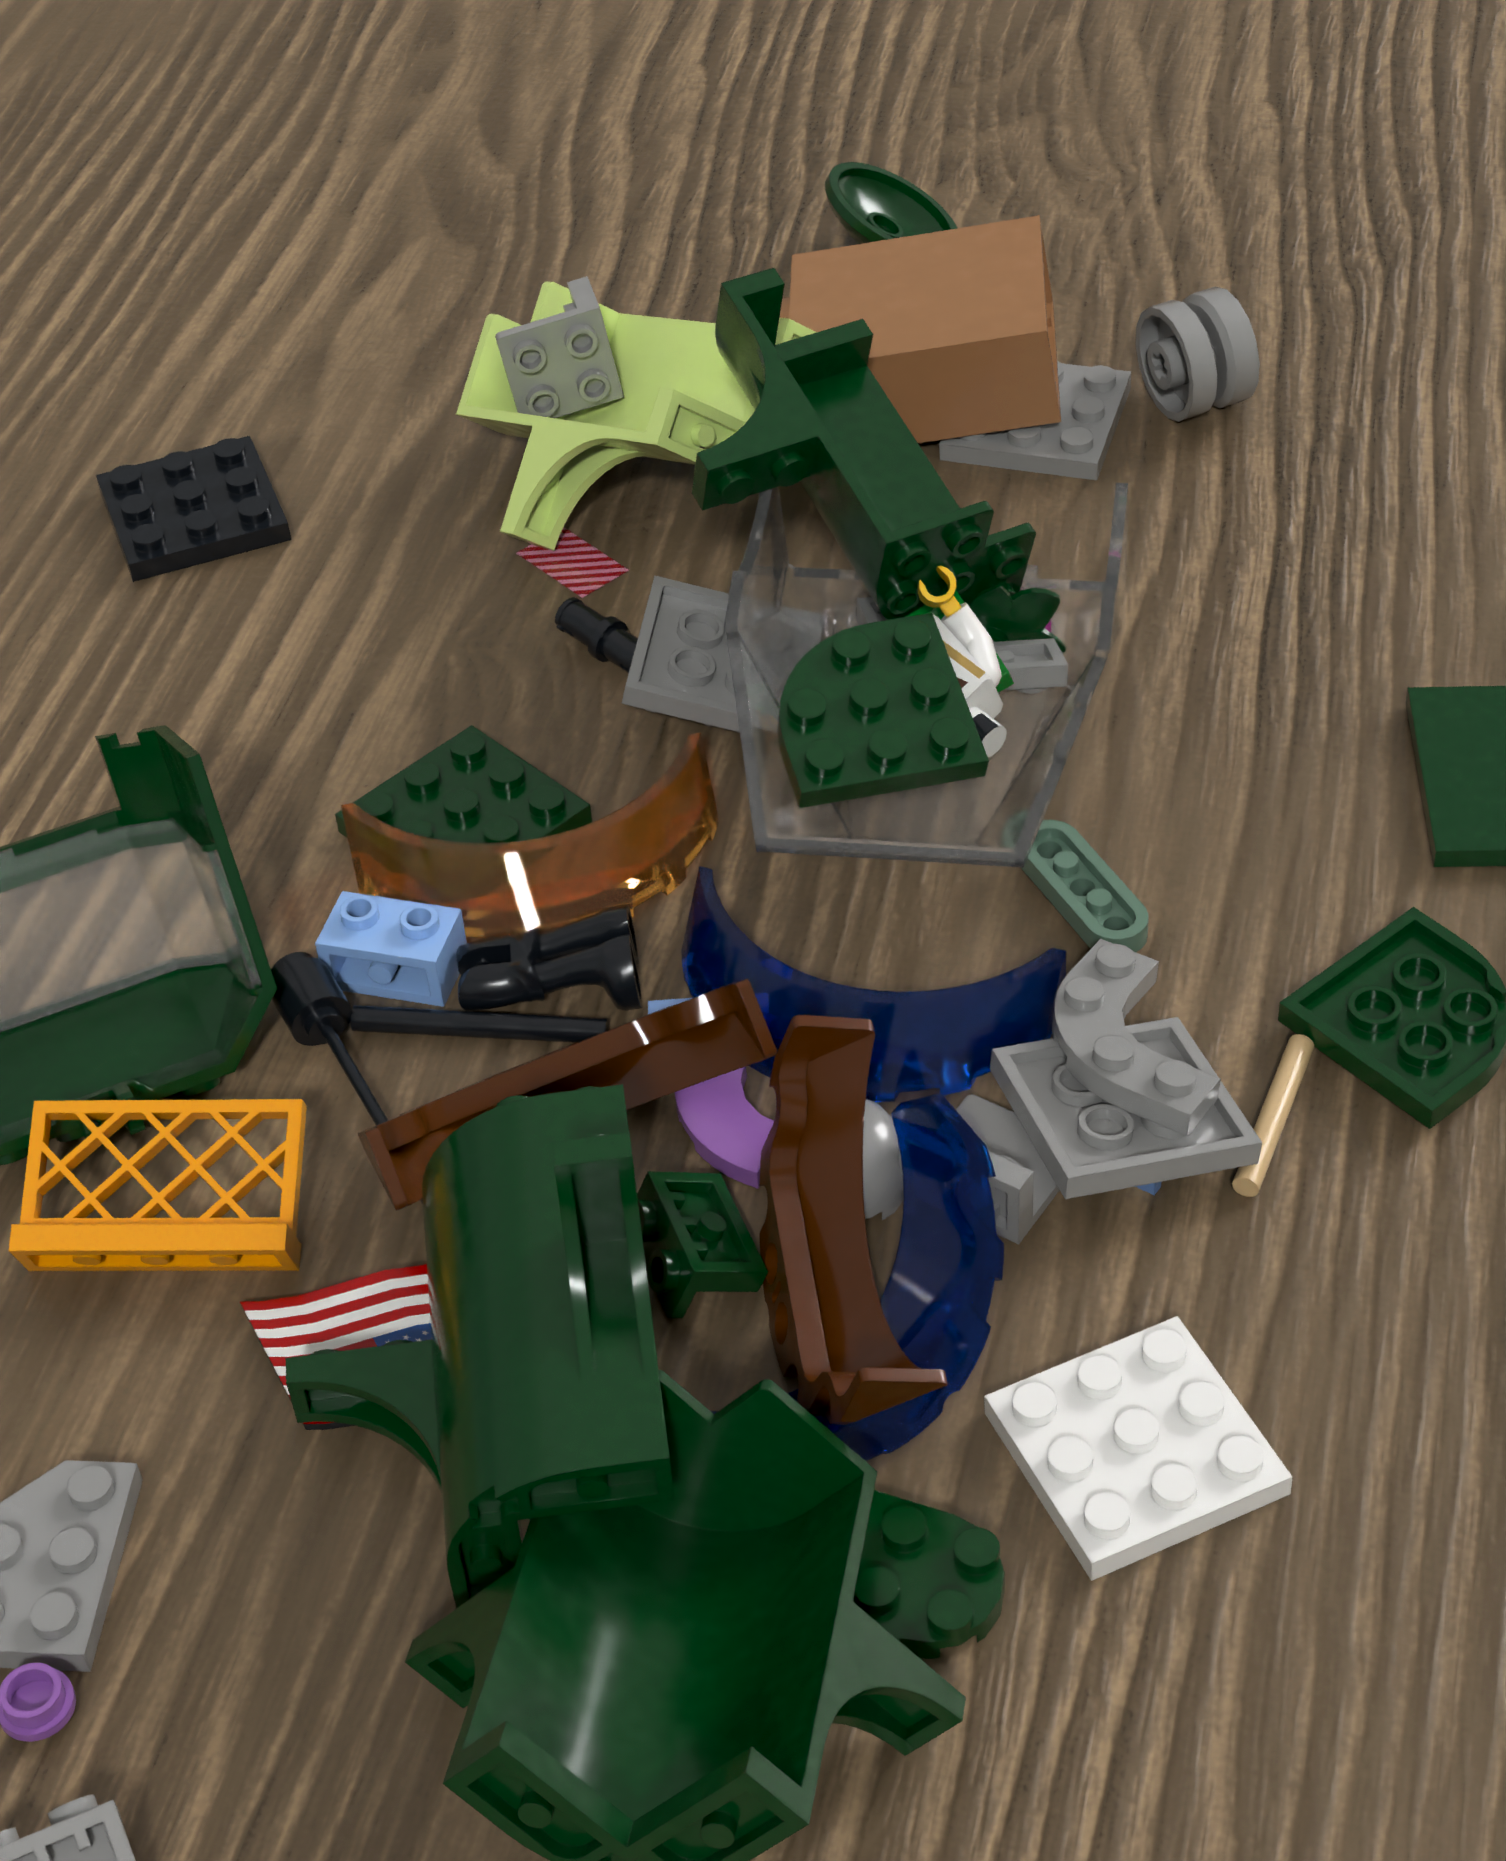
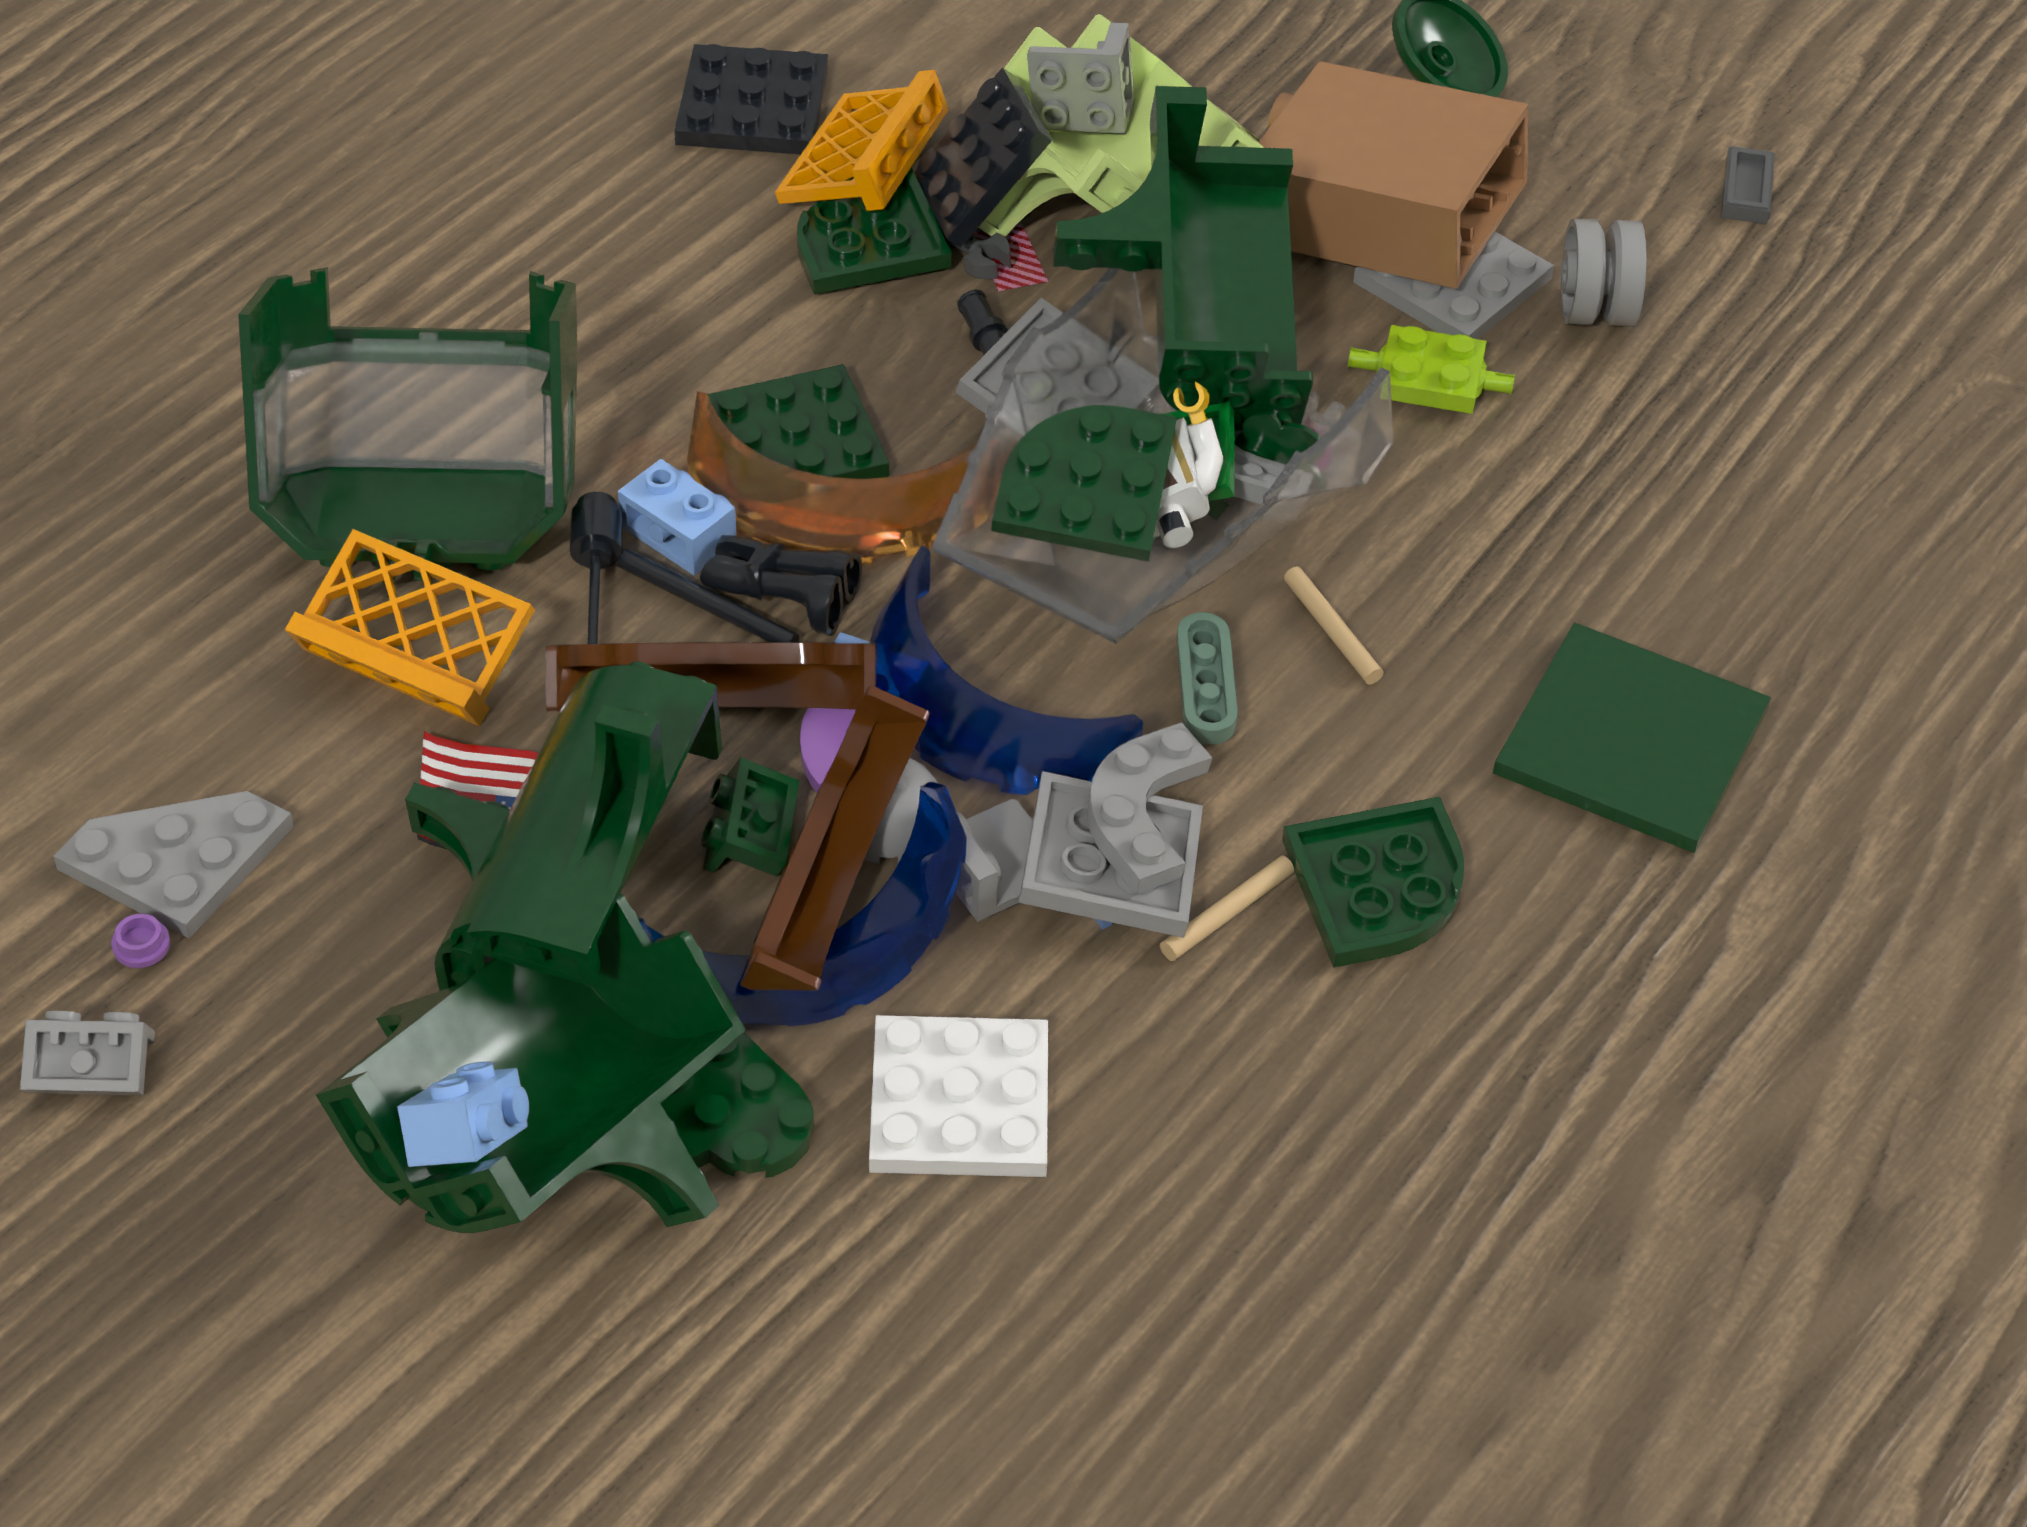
camera: 20 degrees right, 5 degrees up
none -> light blue brick [397,1061,529,1167]
none -> light orange fence [775,70,949,211]
none -> dark green plate [797,167,951,294]
none -> black plate [914,67,1052,248]
none -> dark grey bar [938,223,1011,279]
none -> tan bar [1284,566,1384,685]
none -> lime plate [1348,325,1515,414]
none -> dark grey tile [1720,146,1775,224]

